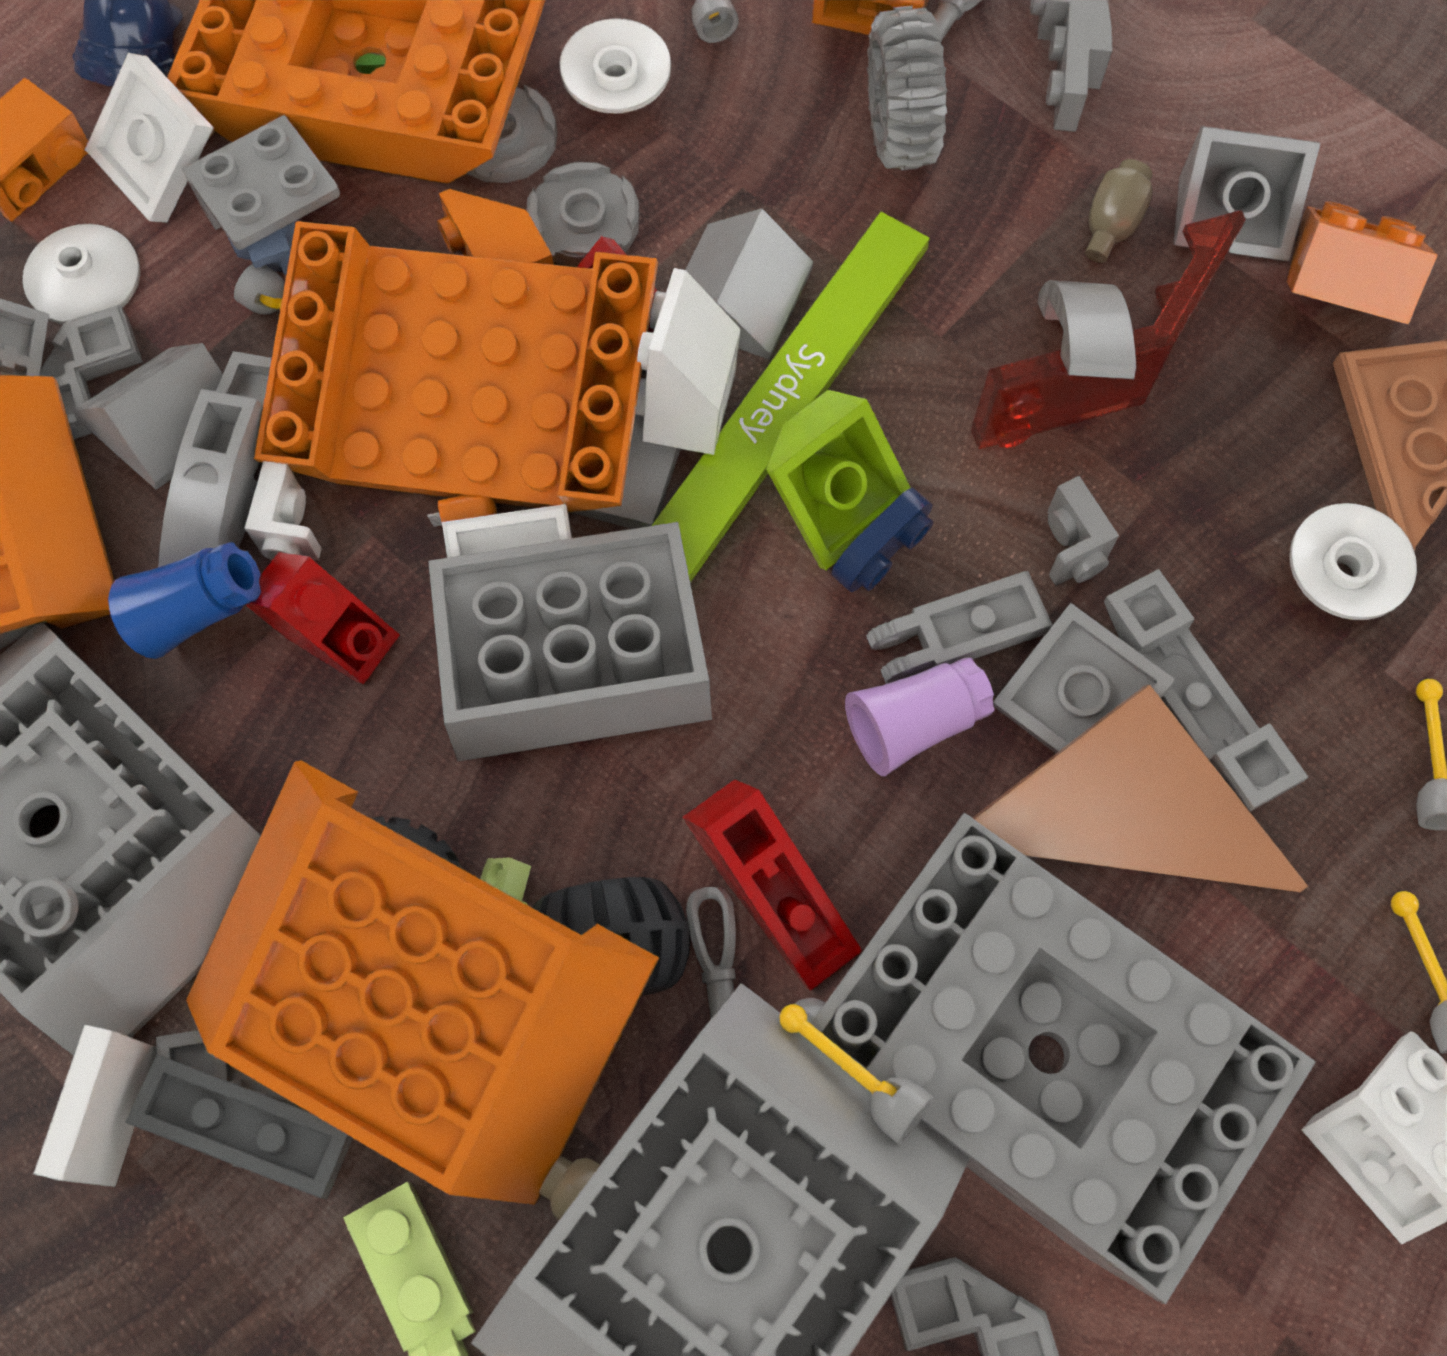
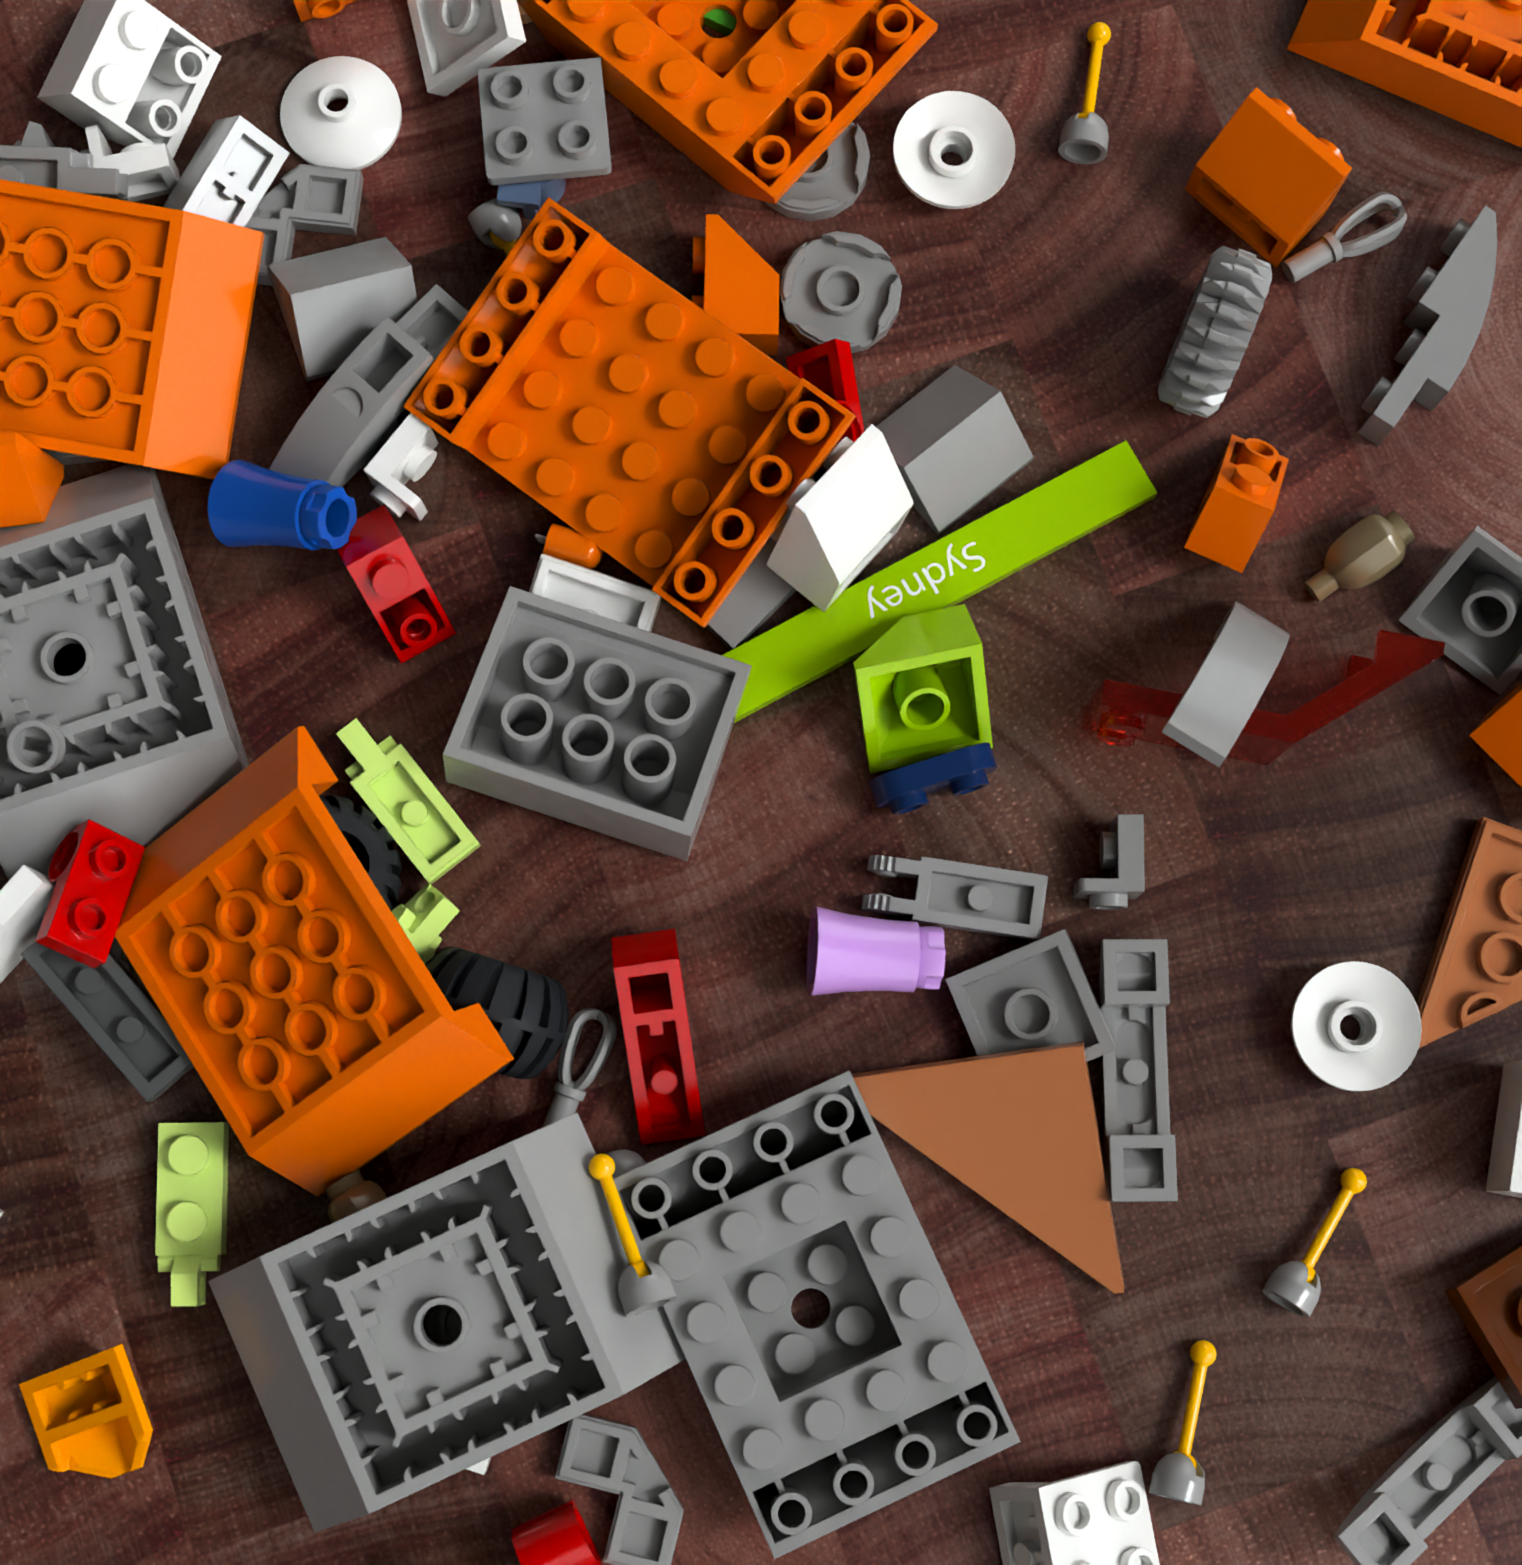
camera: 25 degrees right, 10 degrees up
none -> red plate [35,819,146,968]
none -> yellowish green hinge [336,718,481,885]
none -> orange slope [1184,434,1289,573]

